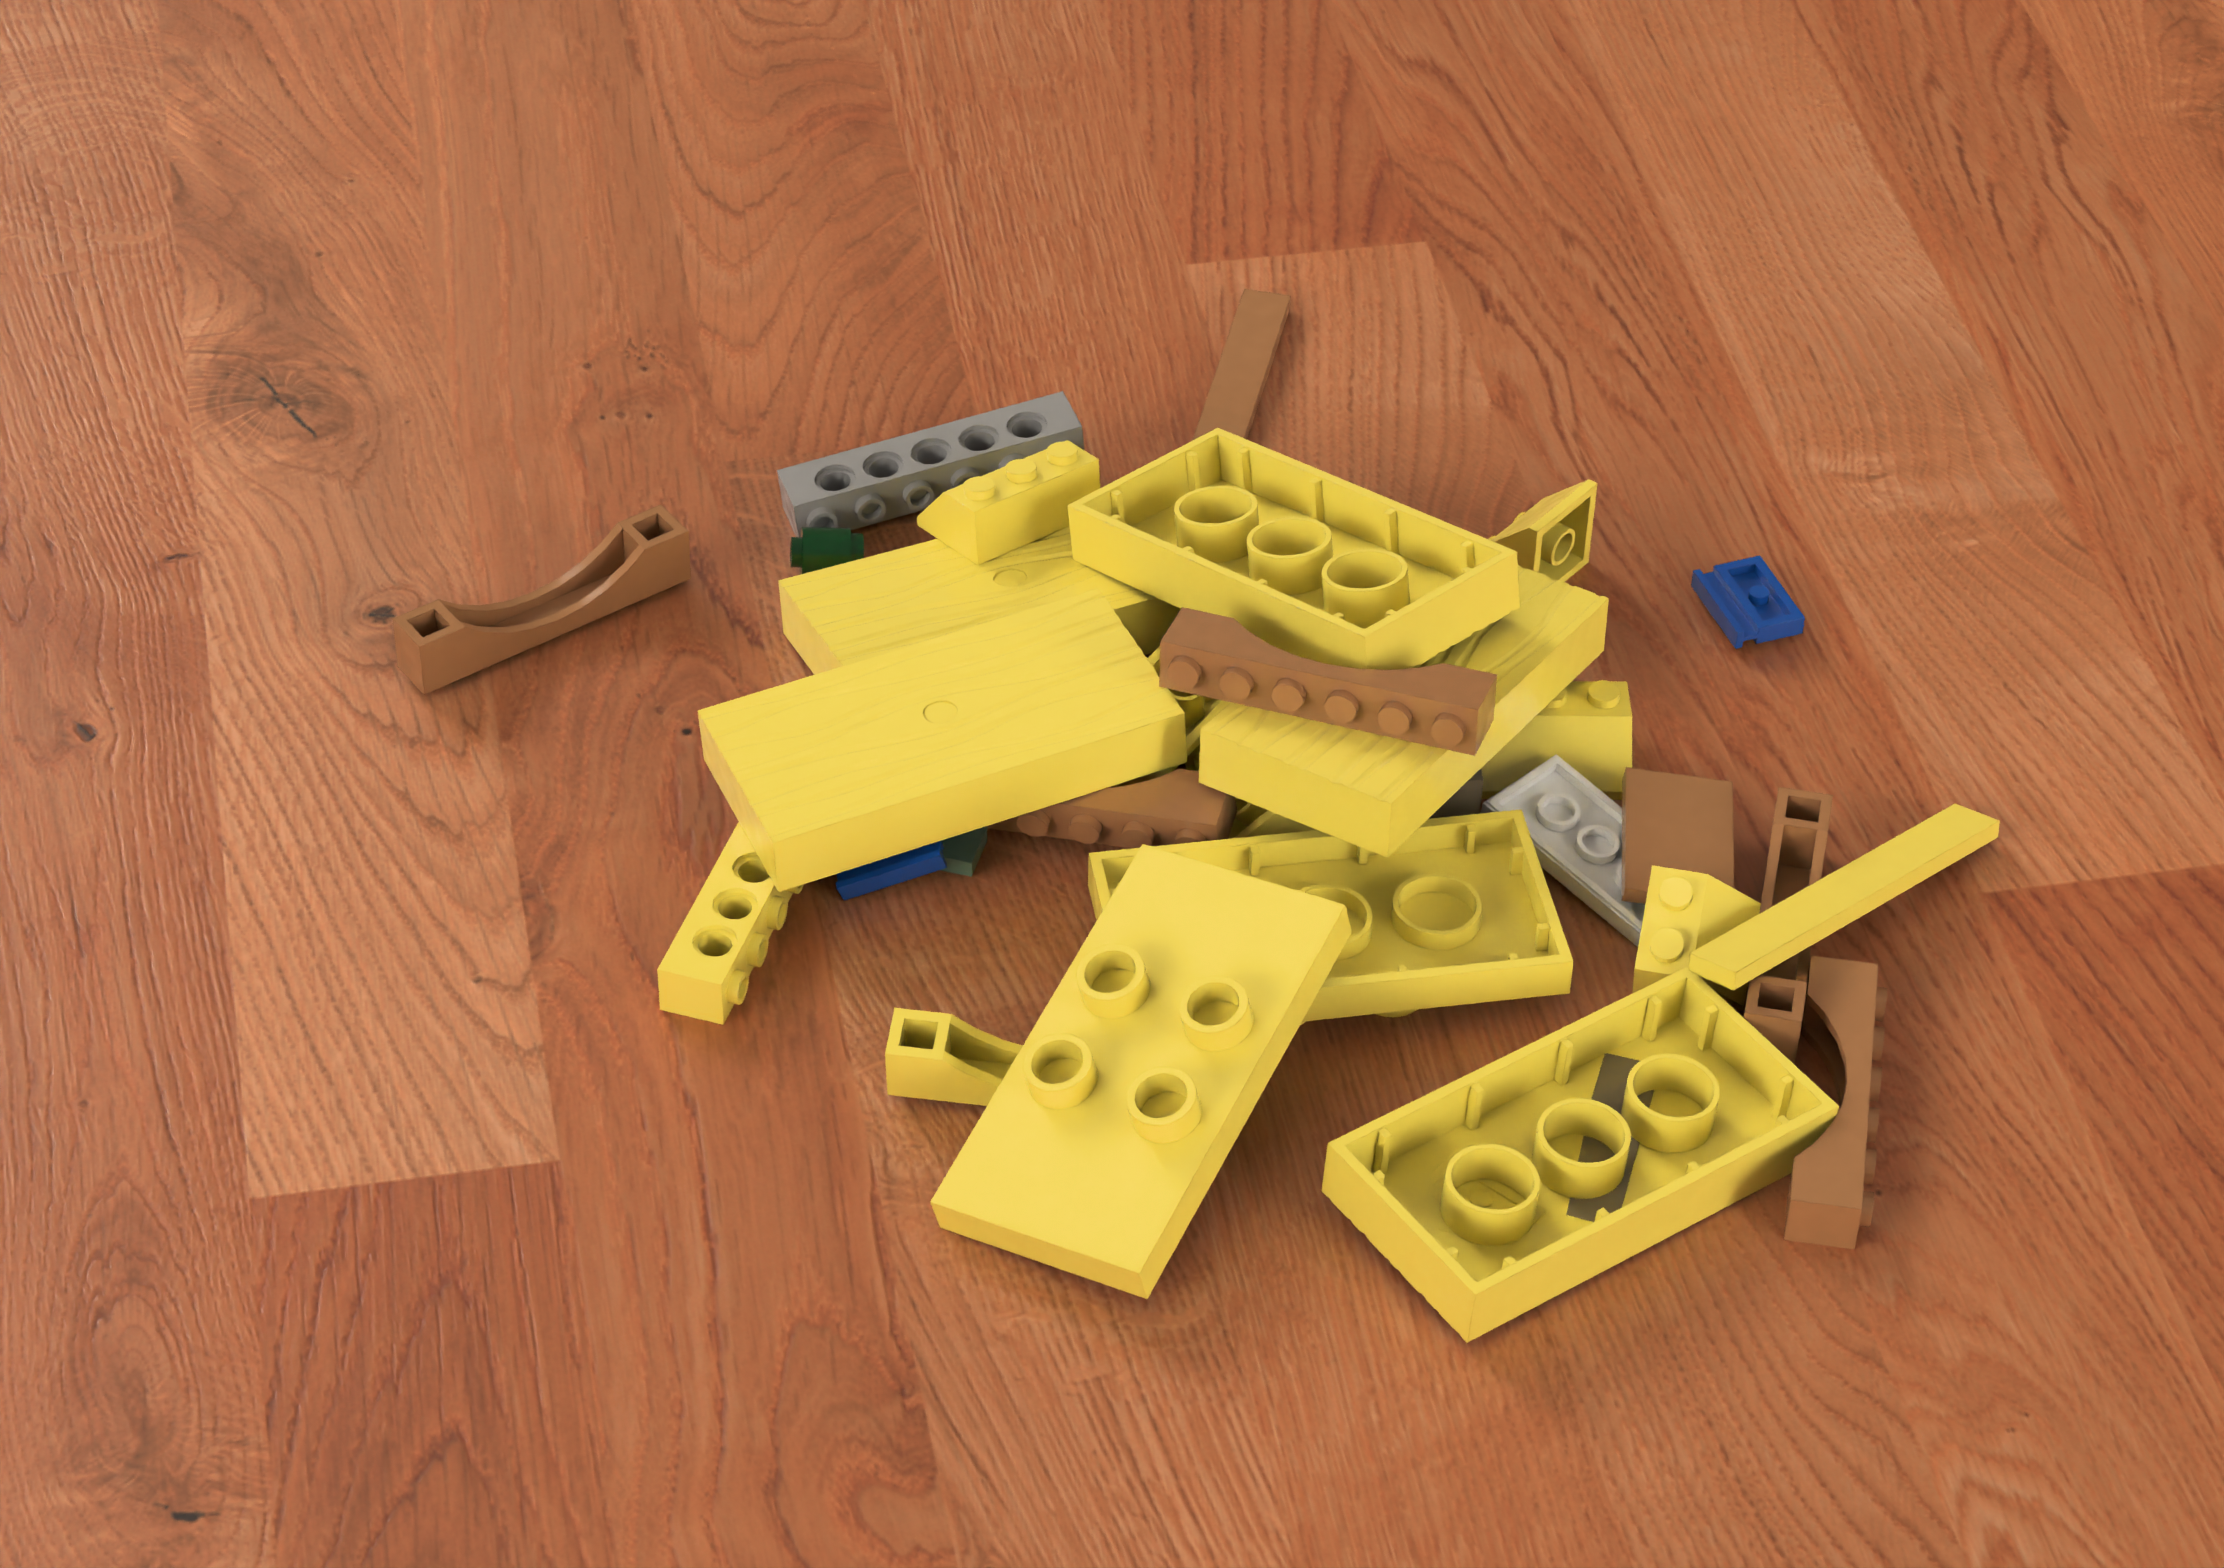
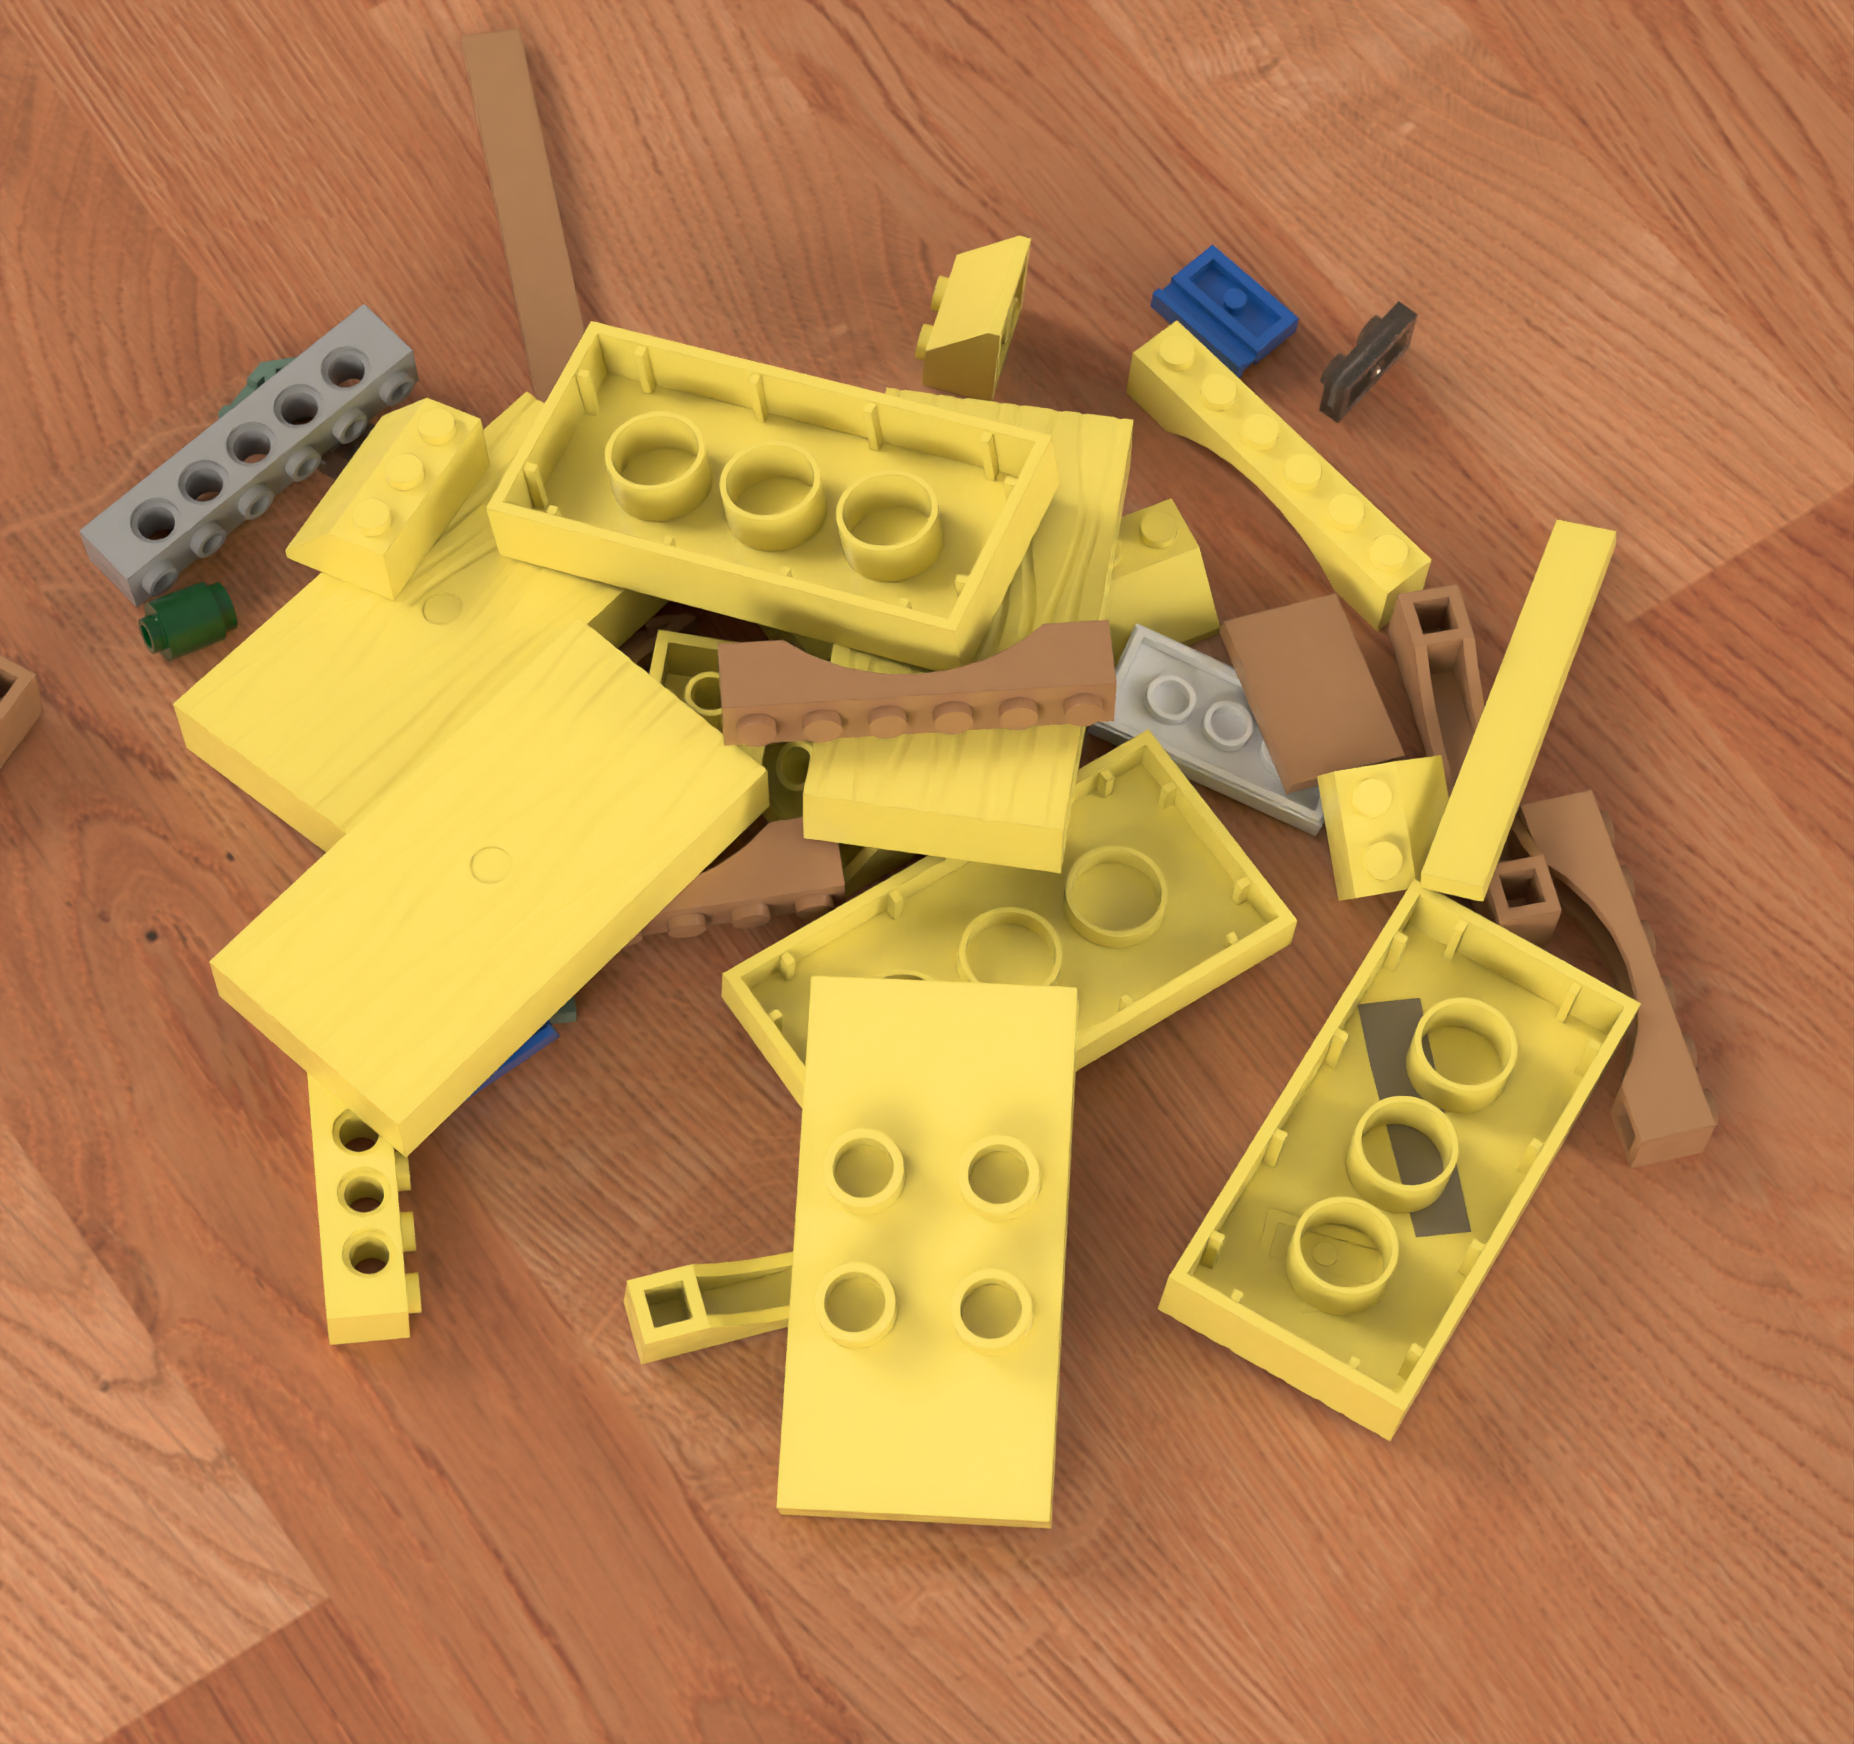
camera: 30 degrees left, 20 degrees up
none -> light yellow arch [1126,320,1432,631]
none -> clear smoke plate [1319,301,1418,423]

